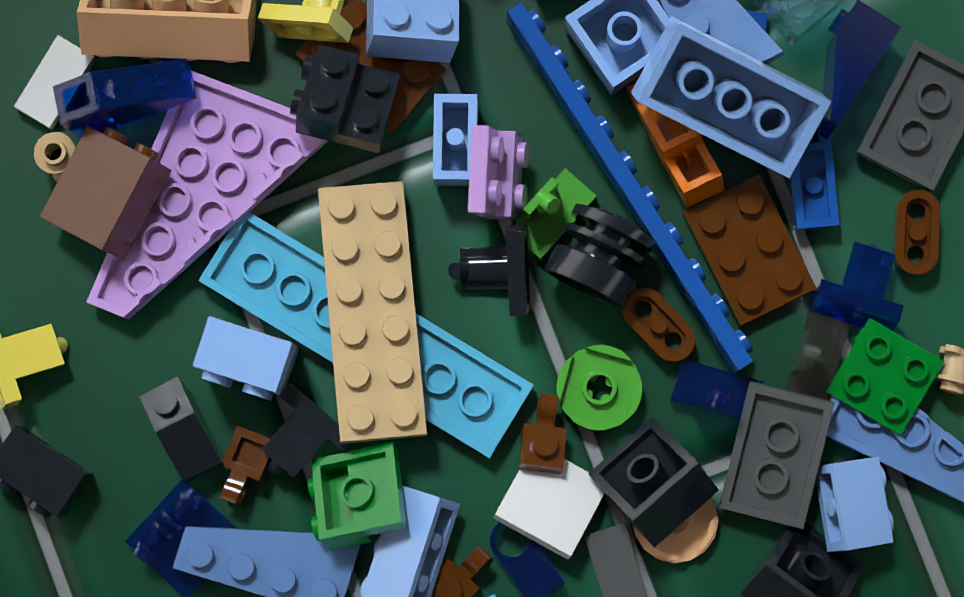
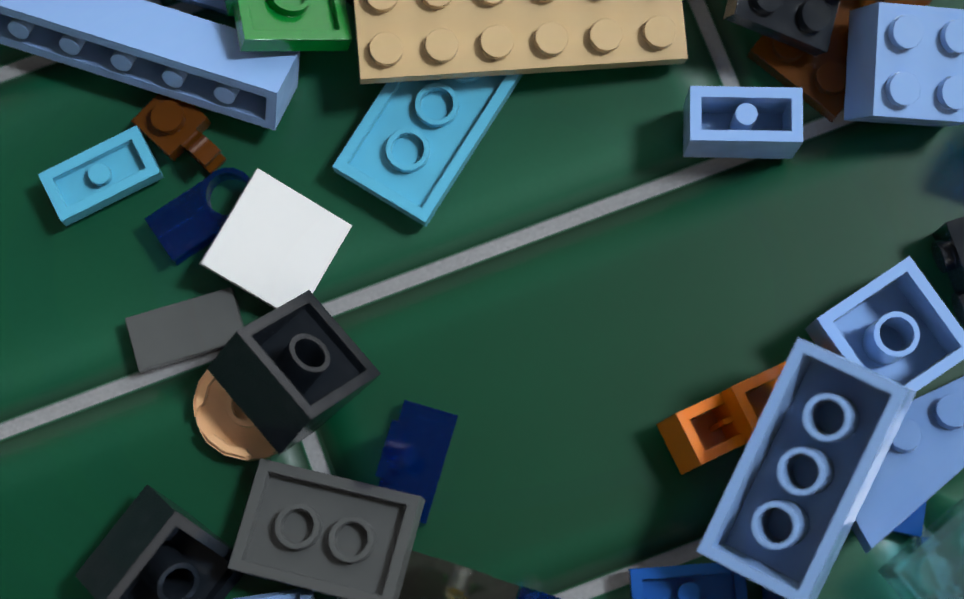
camera: 85 degrees right, 5 degrees down
black piece [448,224,531,316] -> none
lavender plate [468,125,529,220] -> none
blue plate [506,2,753,374] -> none
bright green piece [515,168,597,261] -> none
reddish brown plate [518,393,567,474] -> none
black wheel [544,203,656,309] -> none
bright green plate [556,345,642,431] -> none
reddish brown plate [622,288,695,362] -> none
reddish brown plate [682,175,816,327] -> none

